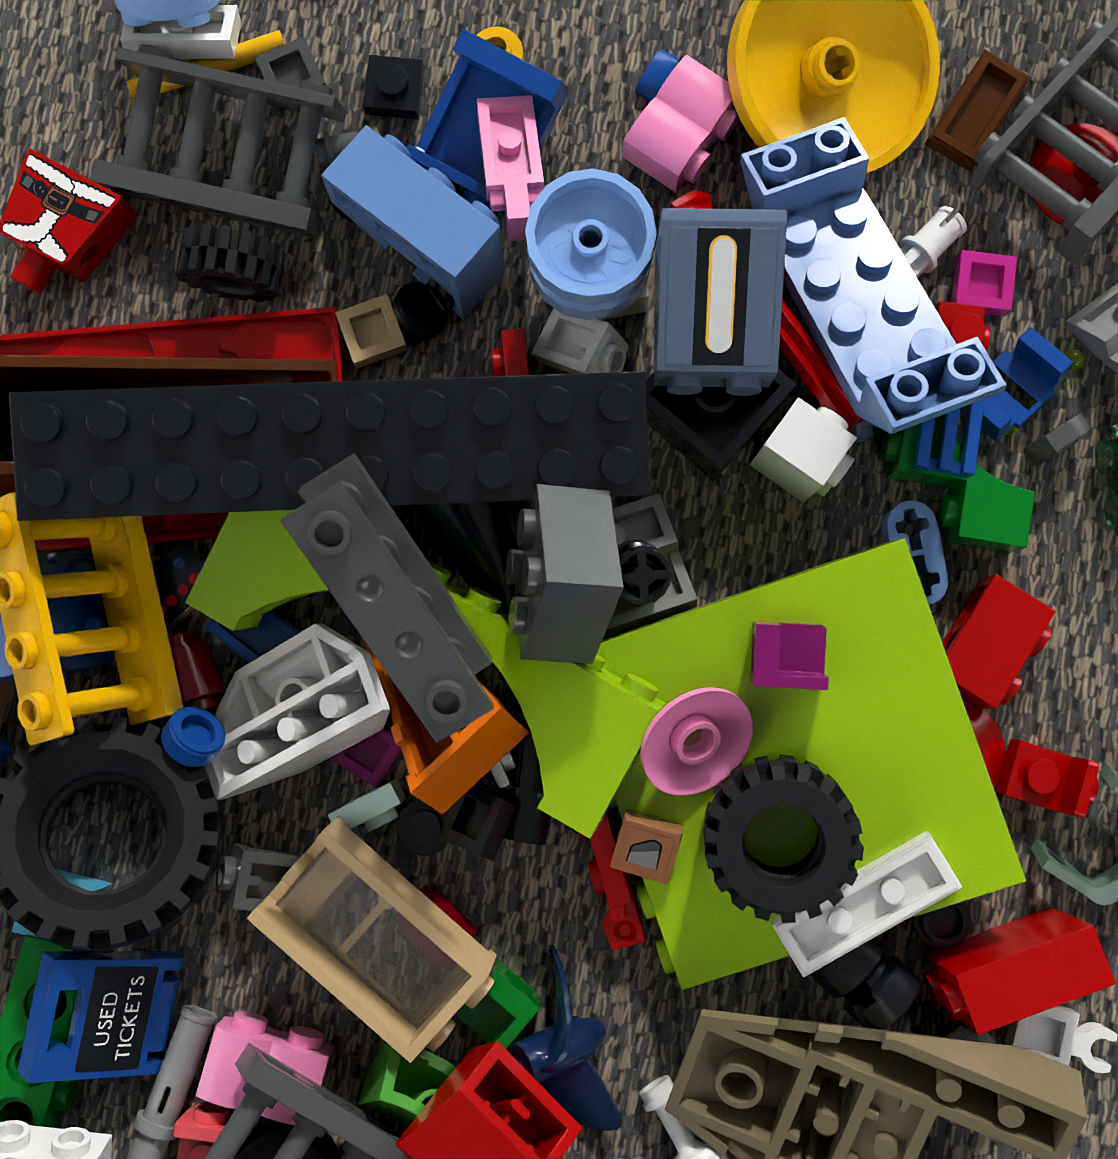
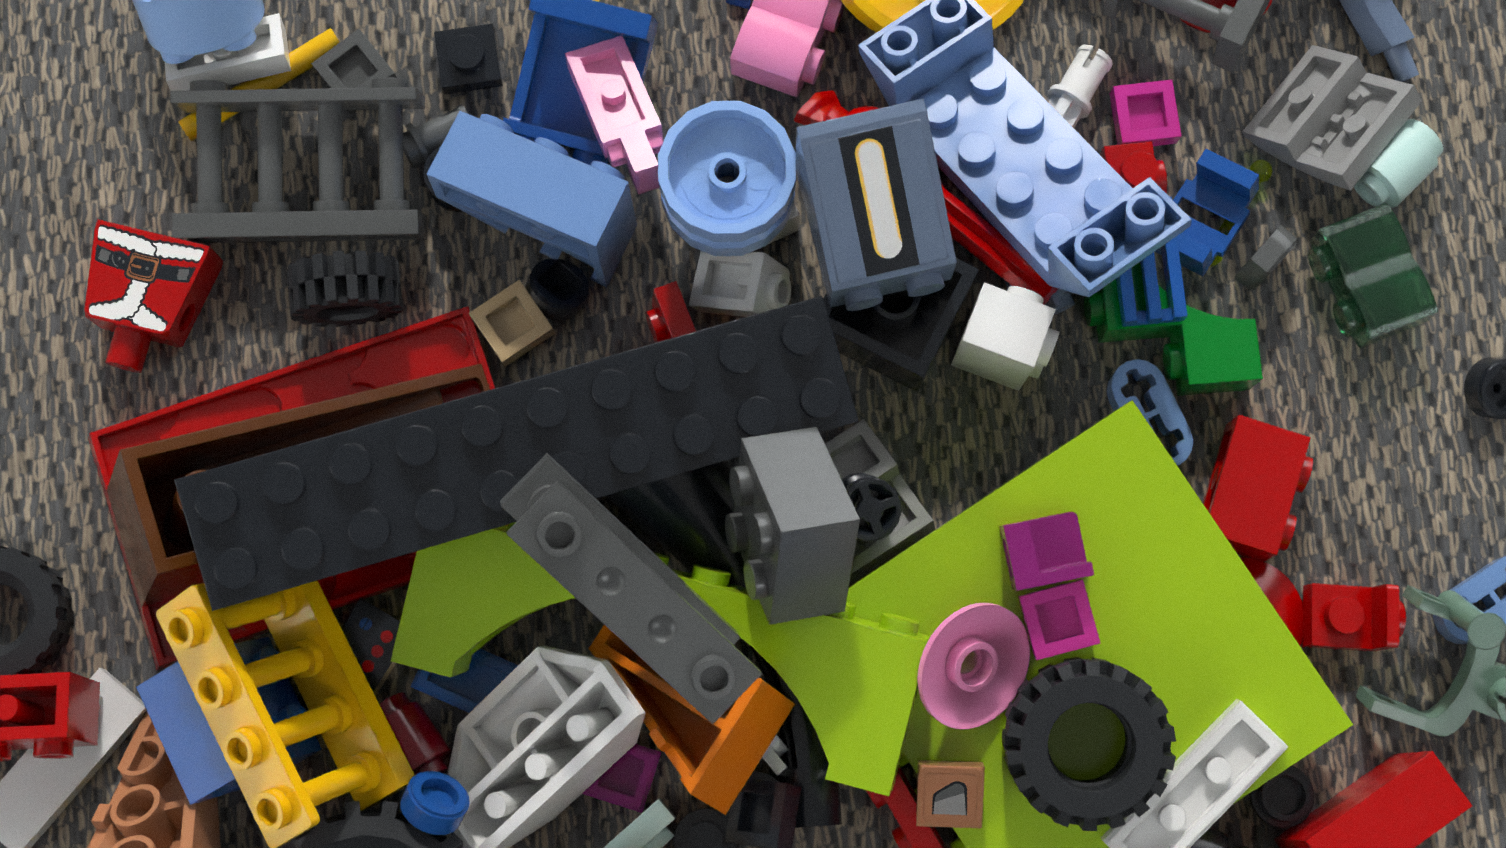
camera: 20 degrees left, 5 degrees down
none -> dark pink plate [1018,579,1101,660]

